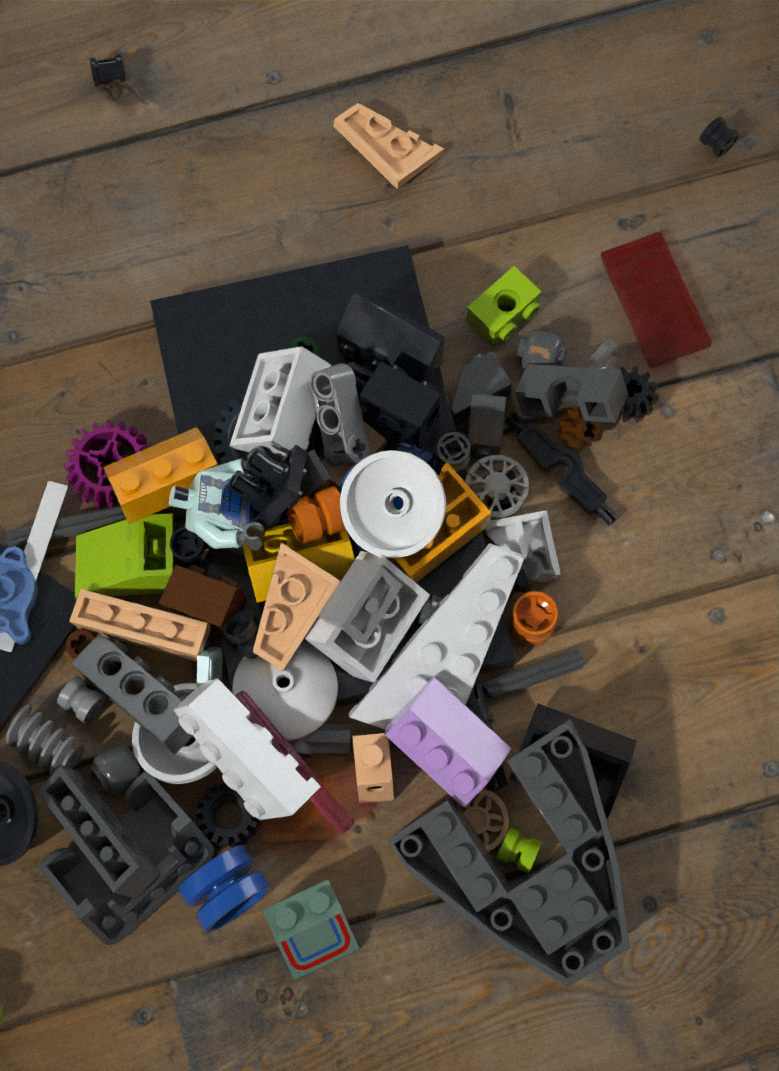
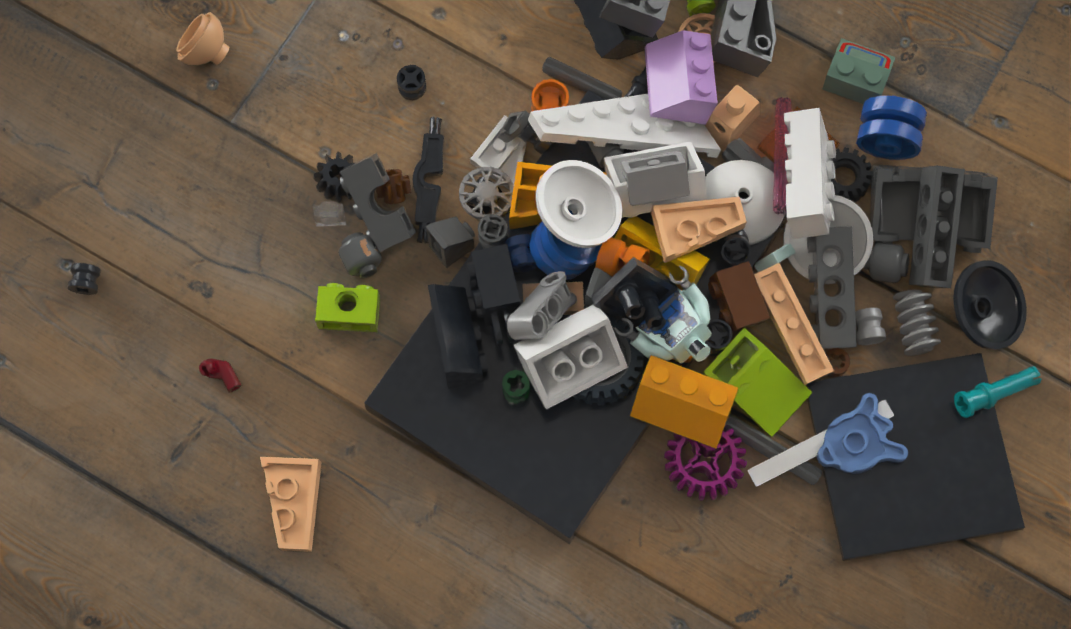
camera: 135 degrees left, 0 degrees up
dark grey slope [451,351,512,425] -> none
clear red tile [600,231,712,368] -> none
none -> dark red arm [199,358,242,393]
none -> black wheel [396,65,427,100]

